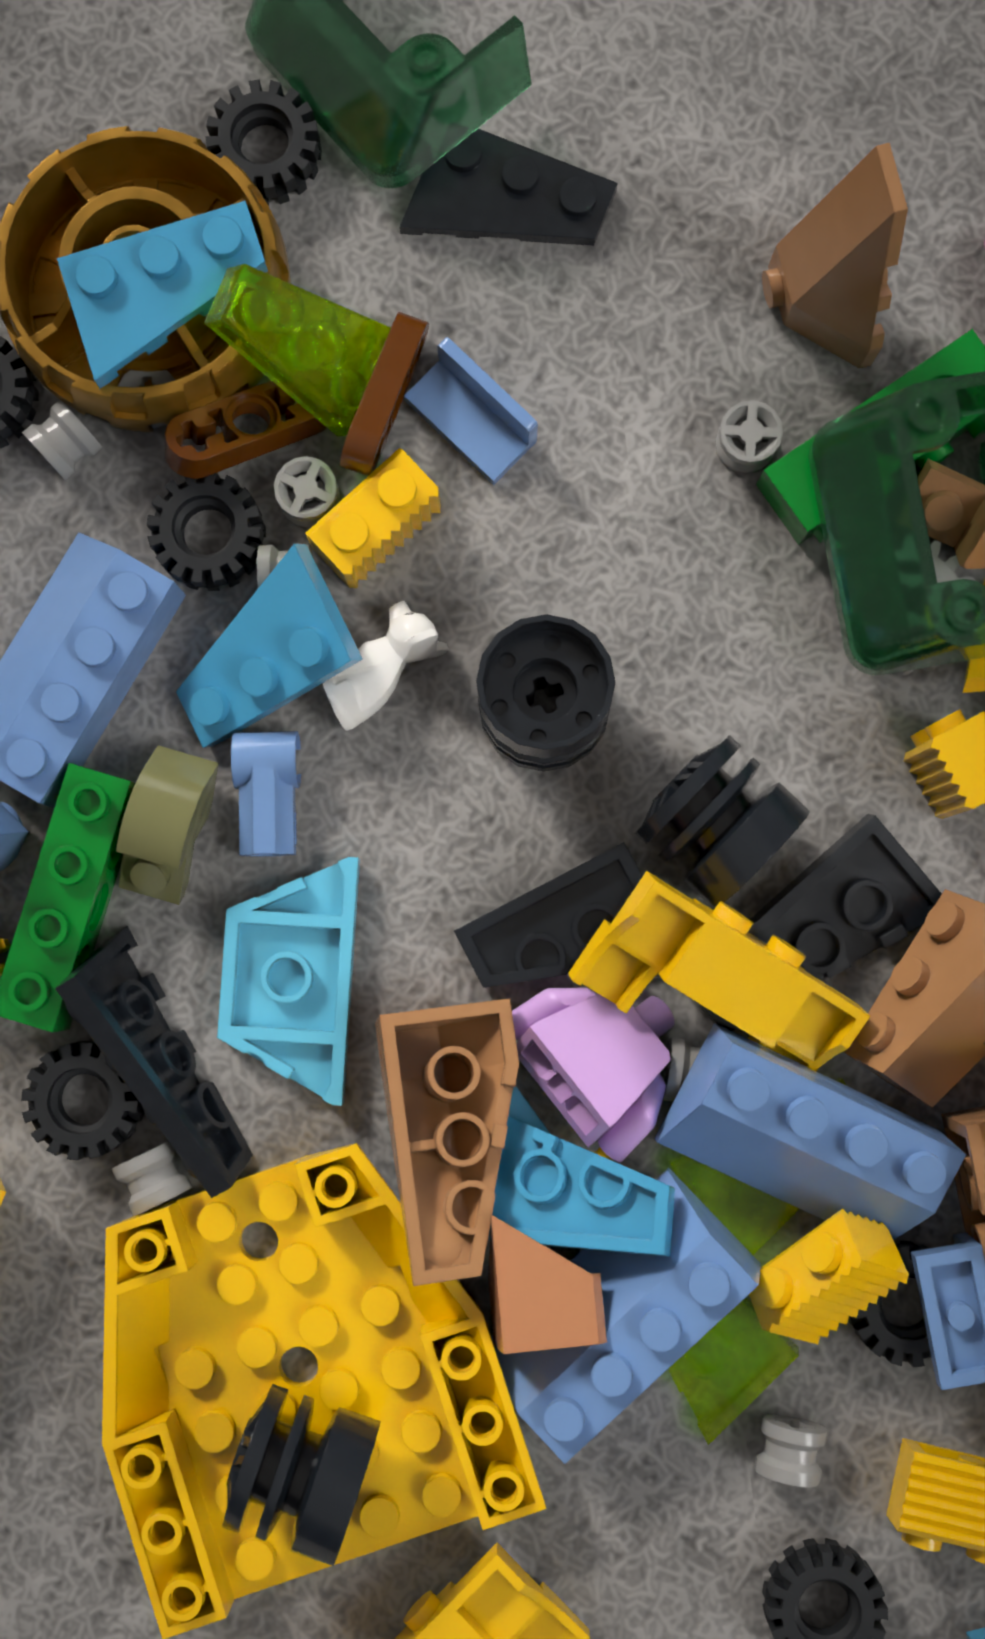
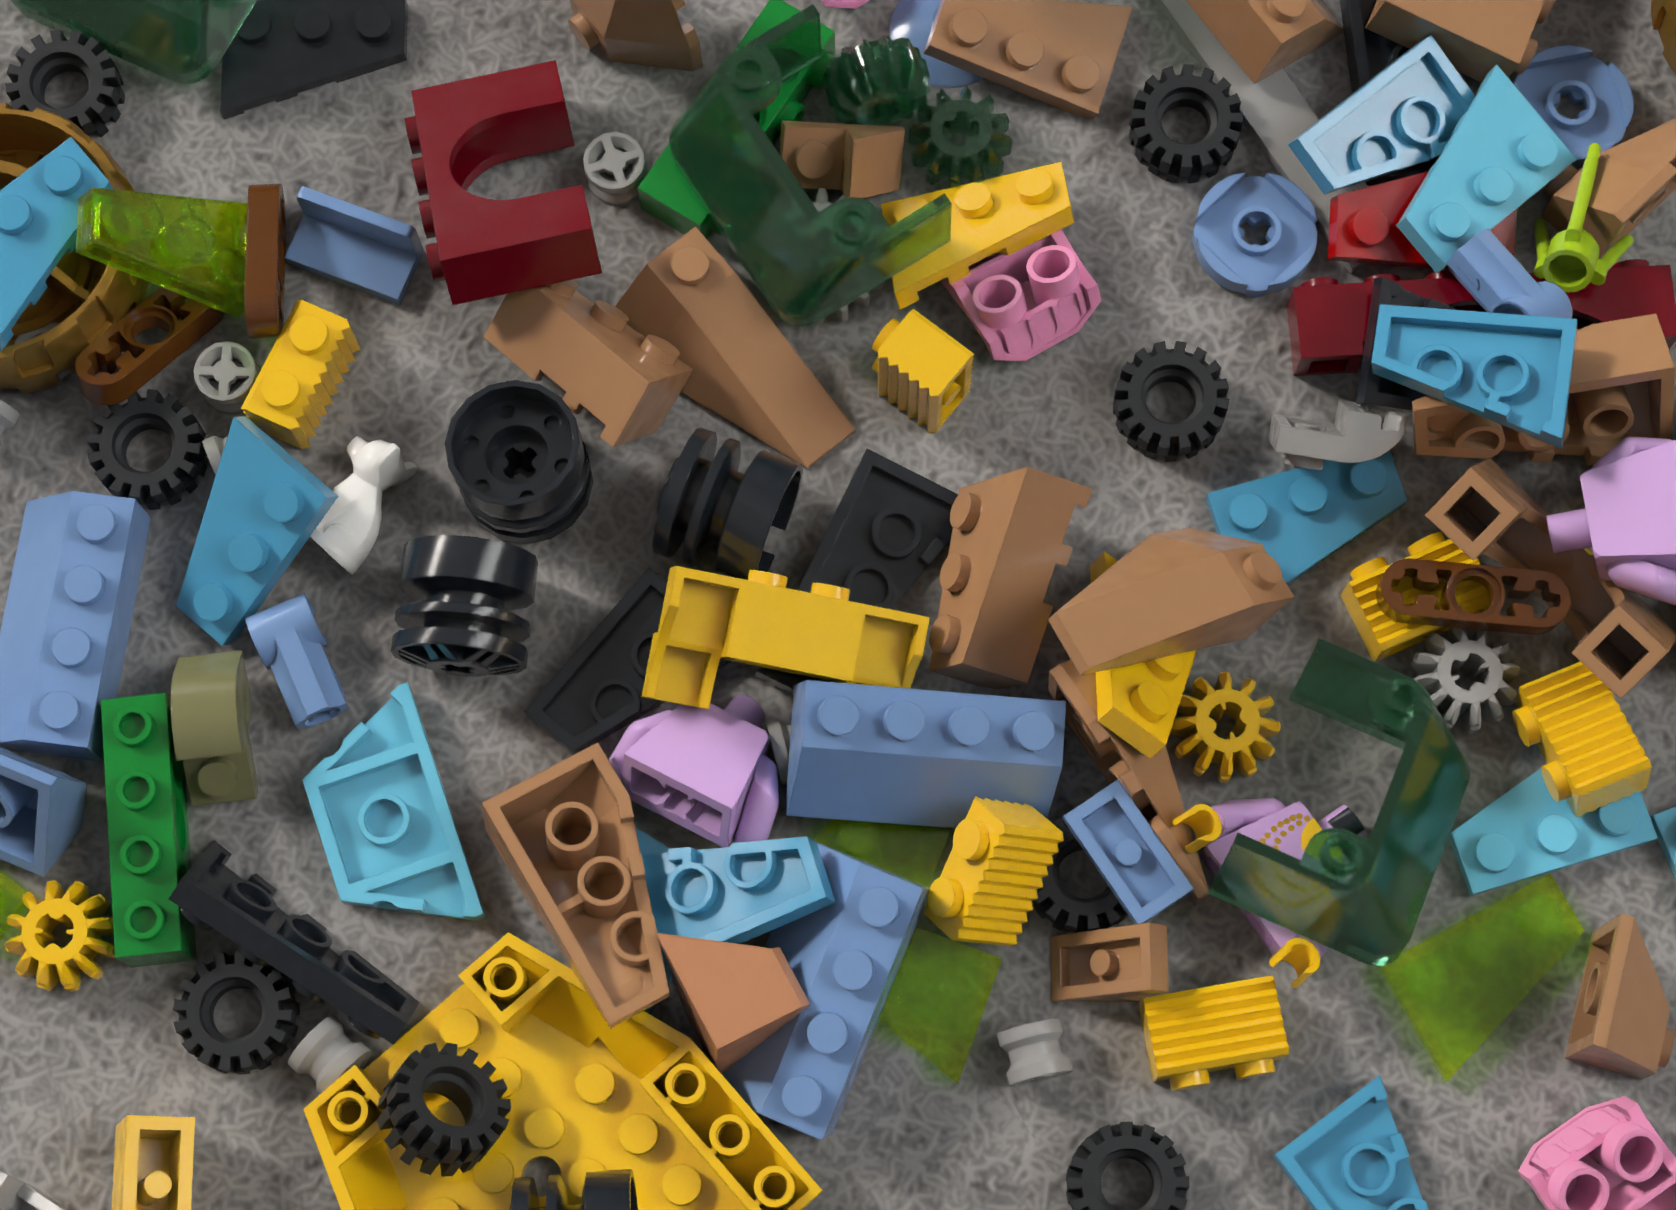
camera: 25 degrees left, 10 degrees down
none -> black tyre [377,1043,511,1177]
none -> black wheel [391,535,538,677]
none -> dark red arch [404,60,602,305]
none -> medium nougat wedge [483,279,693,447]
none -> medium nougat wedge [615,226,855,469]
none -> medium nougat slope [1051,923,1169,1002]

